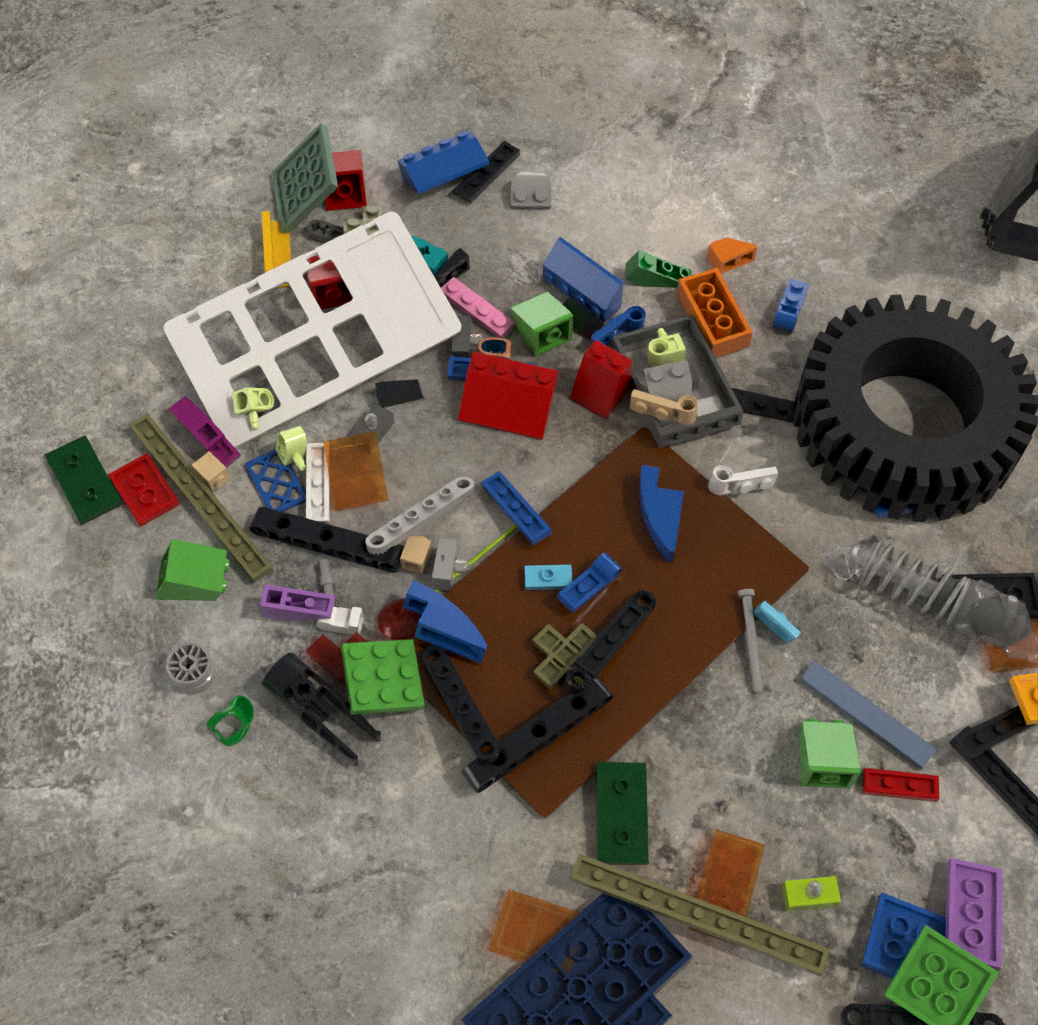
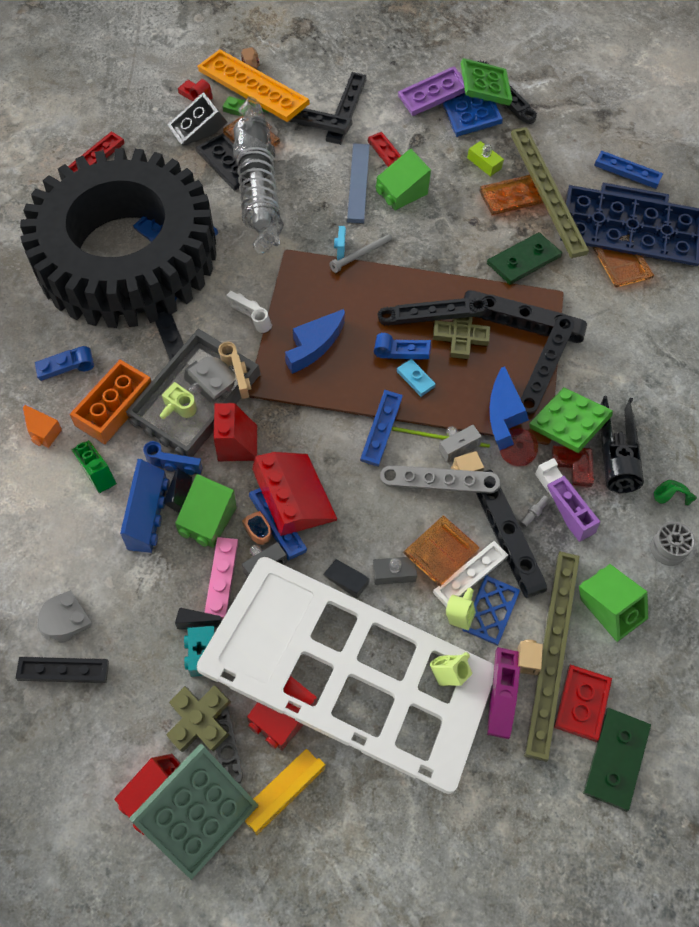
camera: 130 degrees left, 0 degrees up
blue slope [397,131,490,194] -> none

